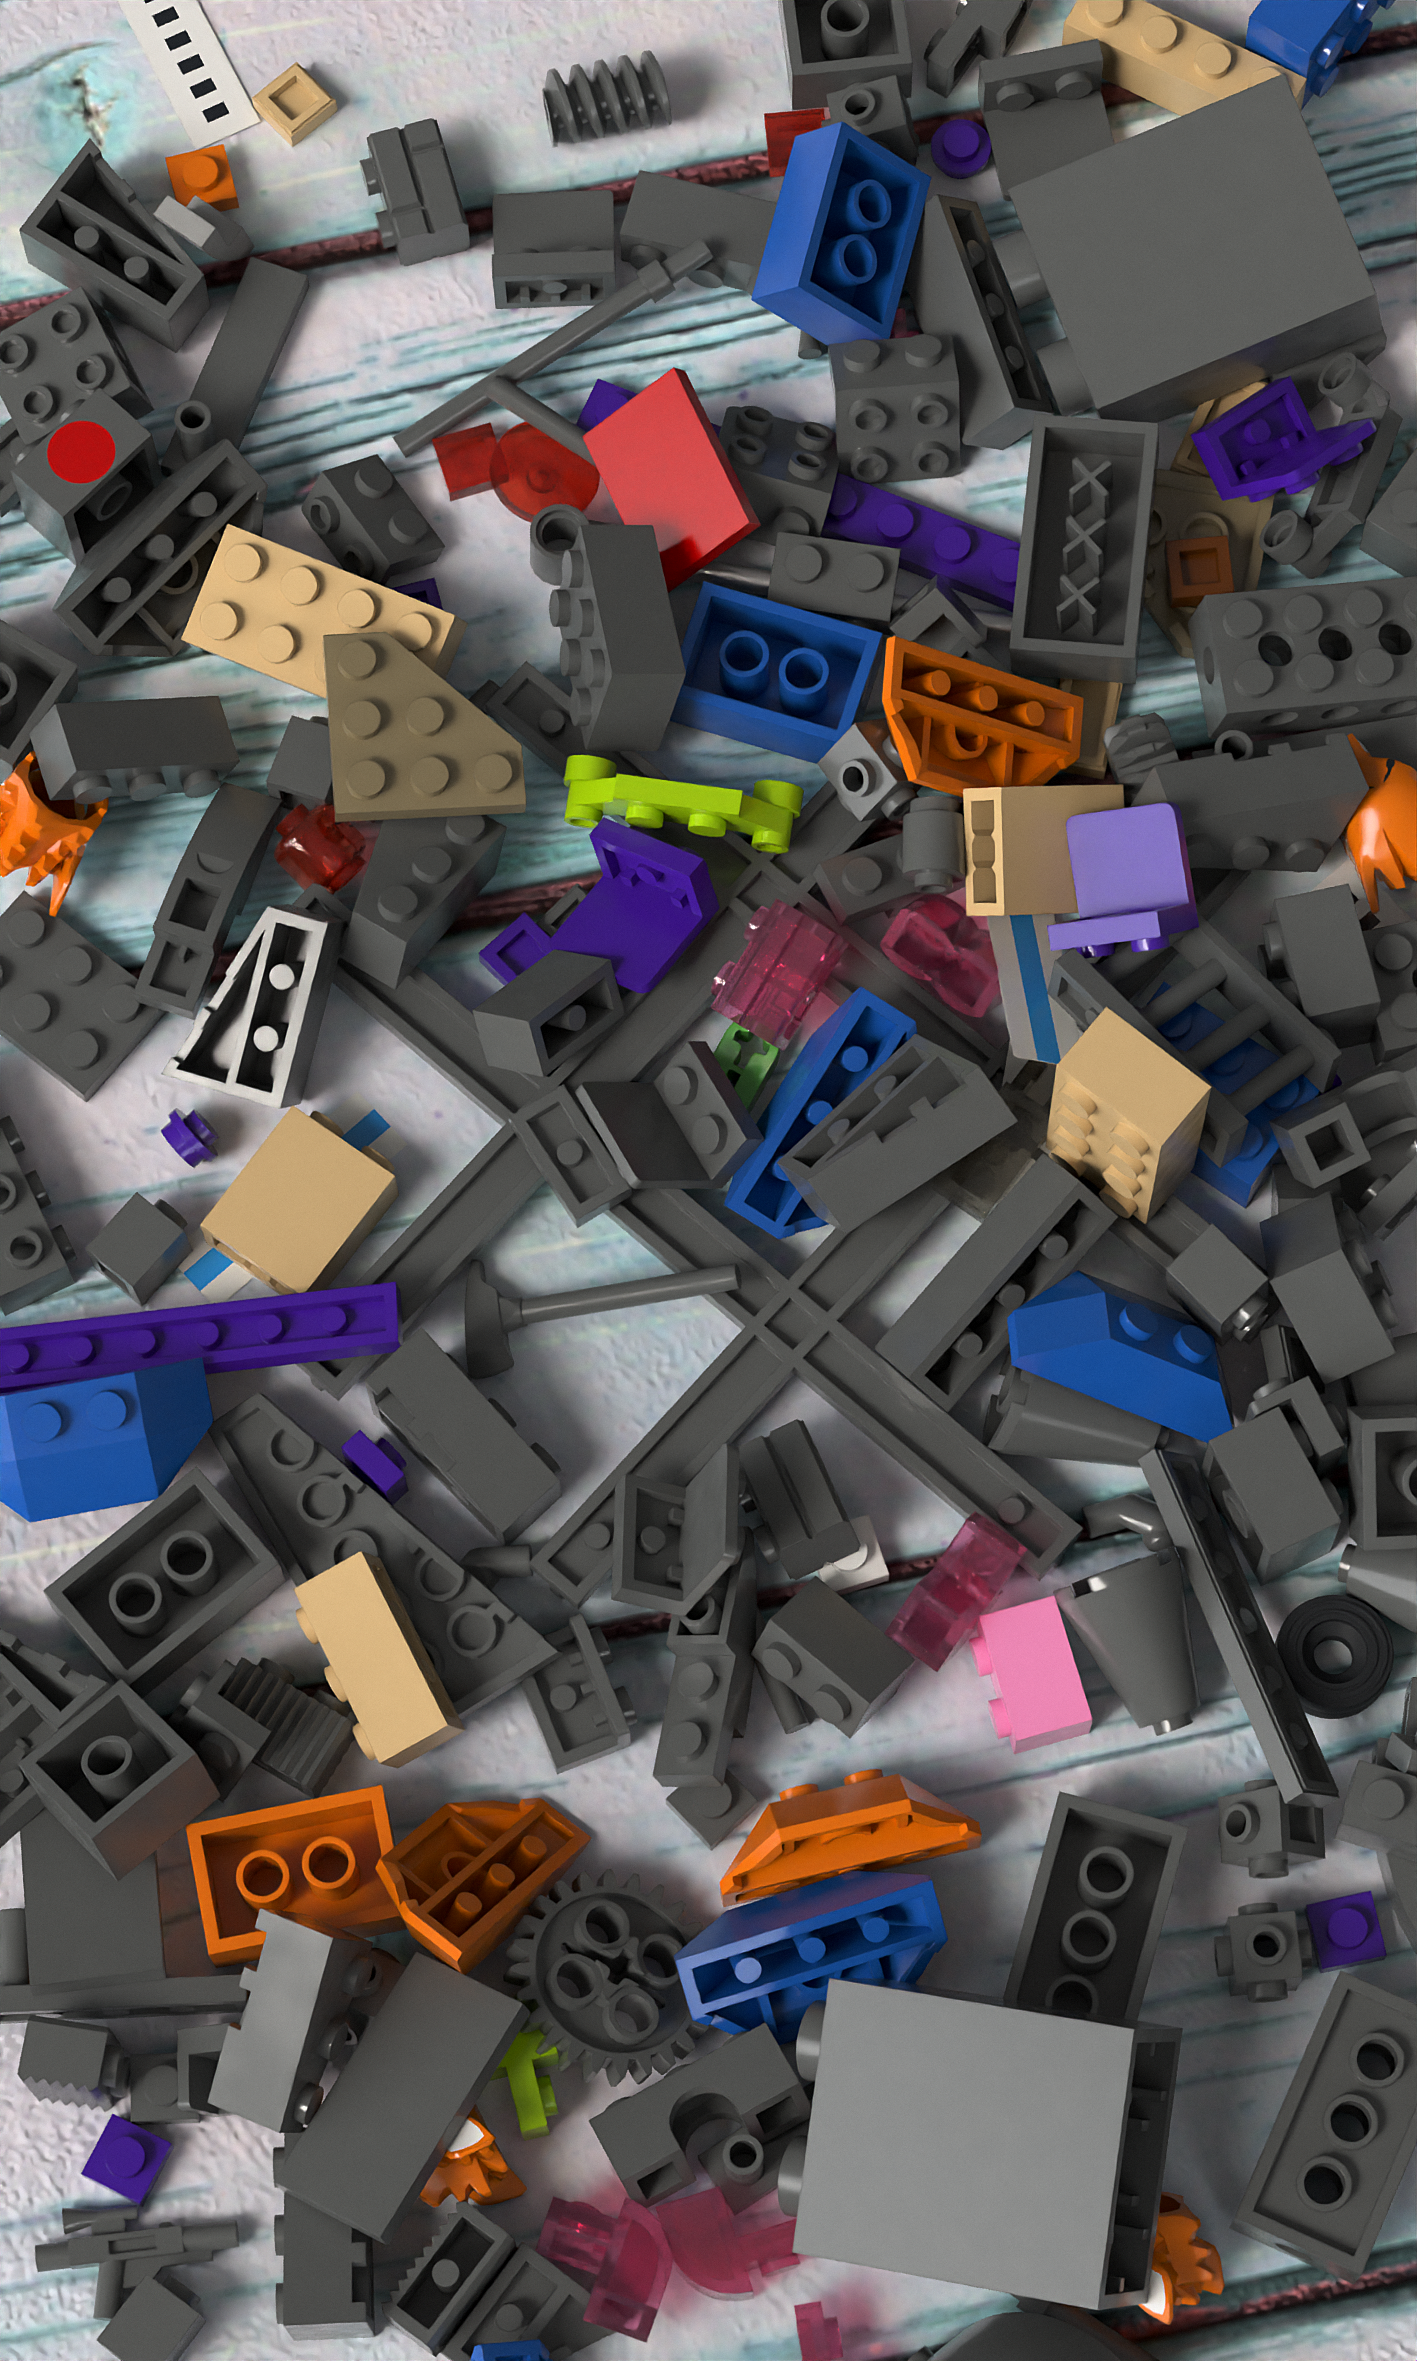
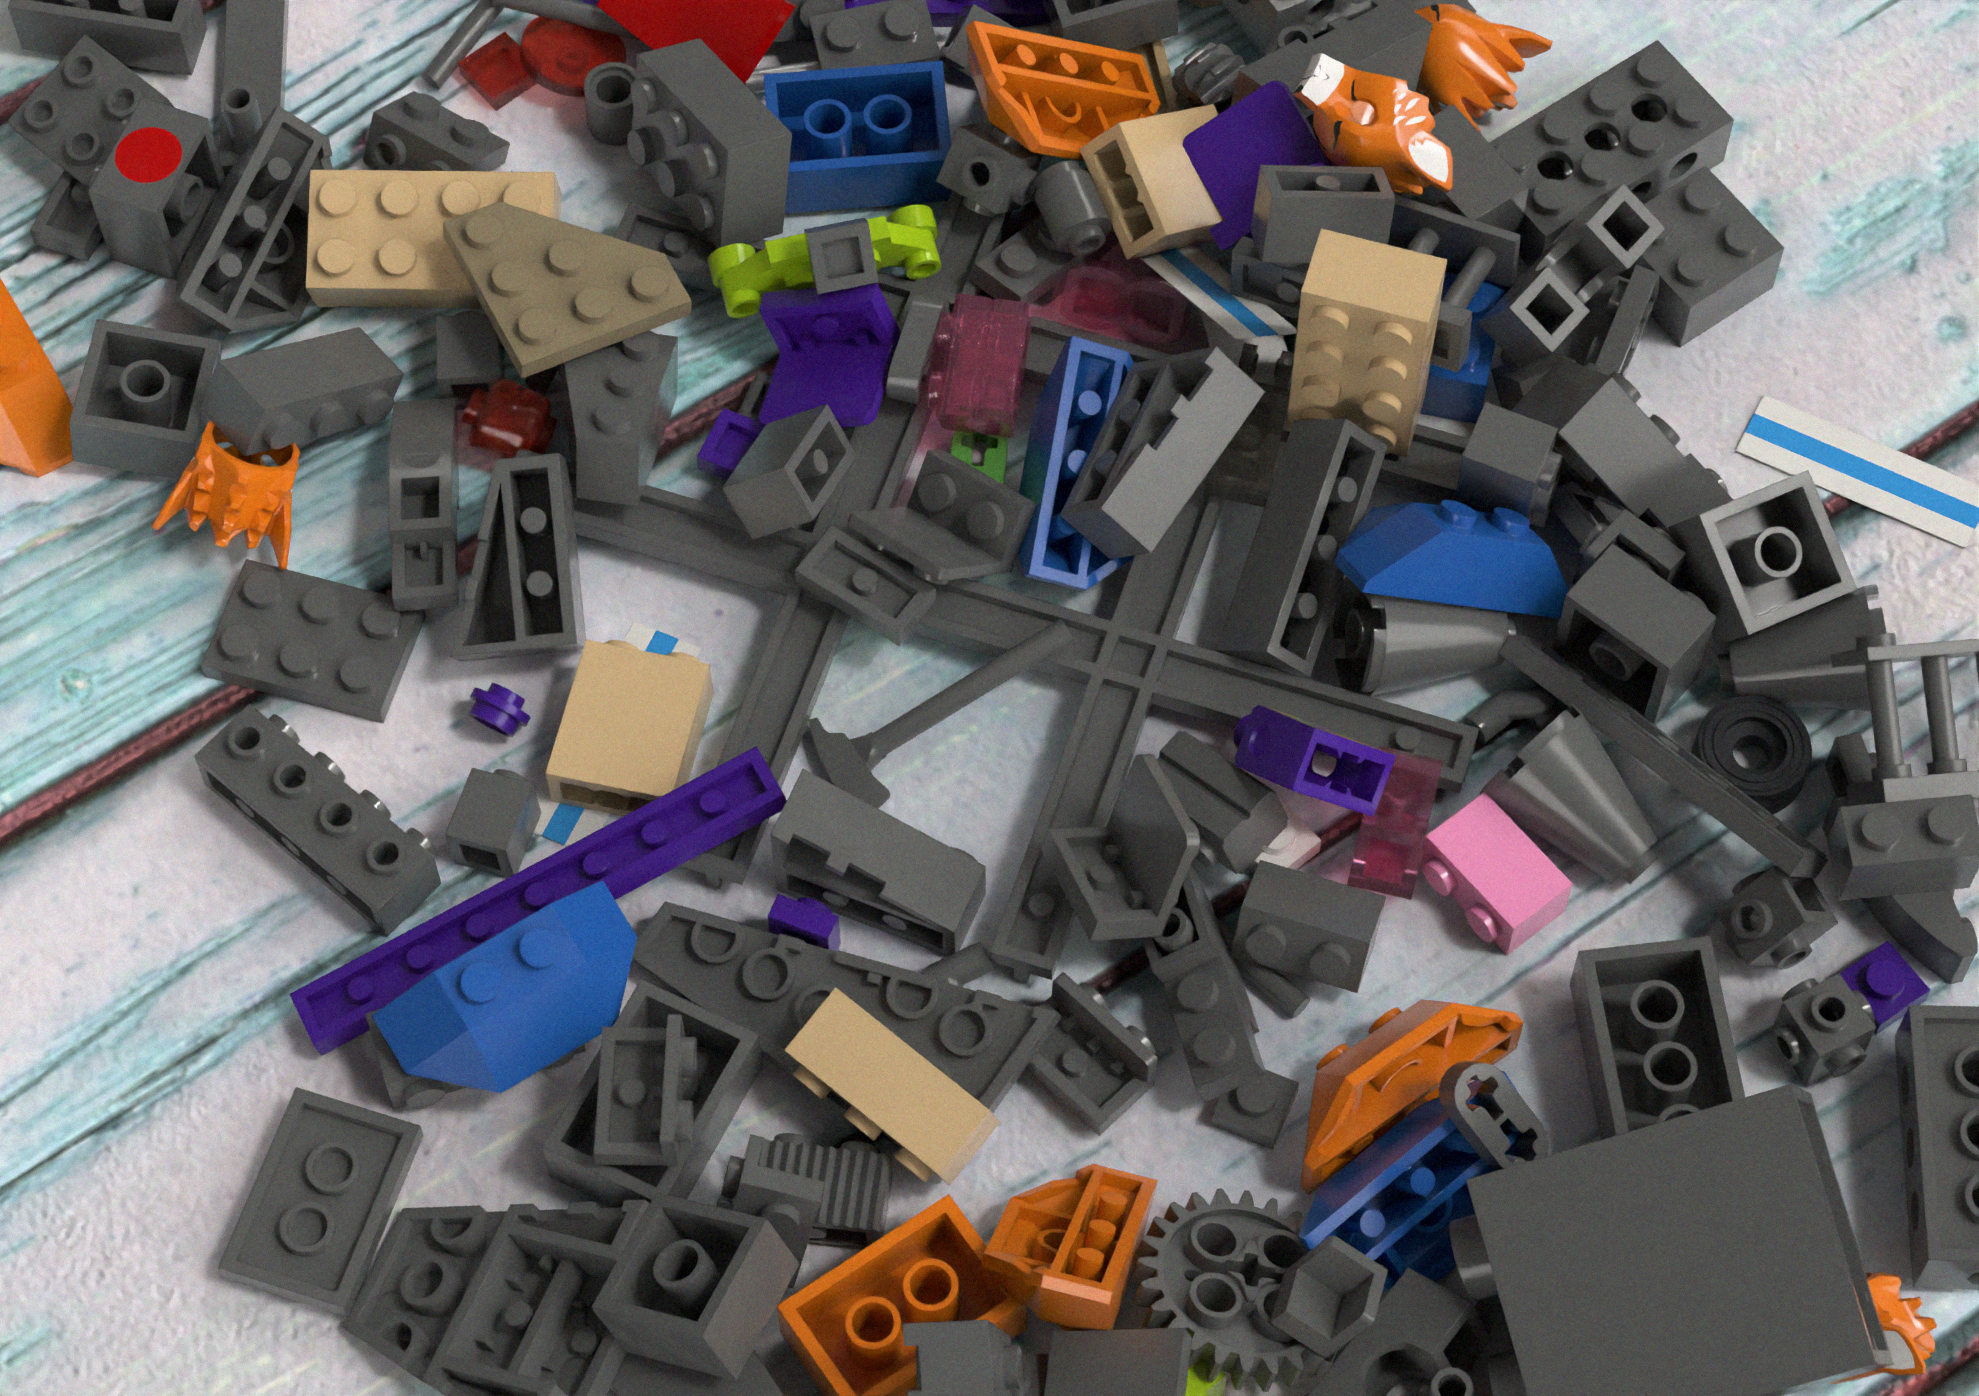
camera: 25 degrees left, 10 degrees down
none -> dark grey bracket [594,1014,697,1166]
none -> dark grey plate [804,218,879,294]
none -> dark grey beam [886,293,949,404]
none -> dark purple torso [1233,704,1396,817]
none -> dark grey brick [1250,165,1396,267]
none -> dark grey panel [1270,1236,1388,1358]
none -> orange piece [1294,53,1453,196]
none -> dark grey beam [1439,1060,1549,1171]

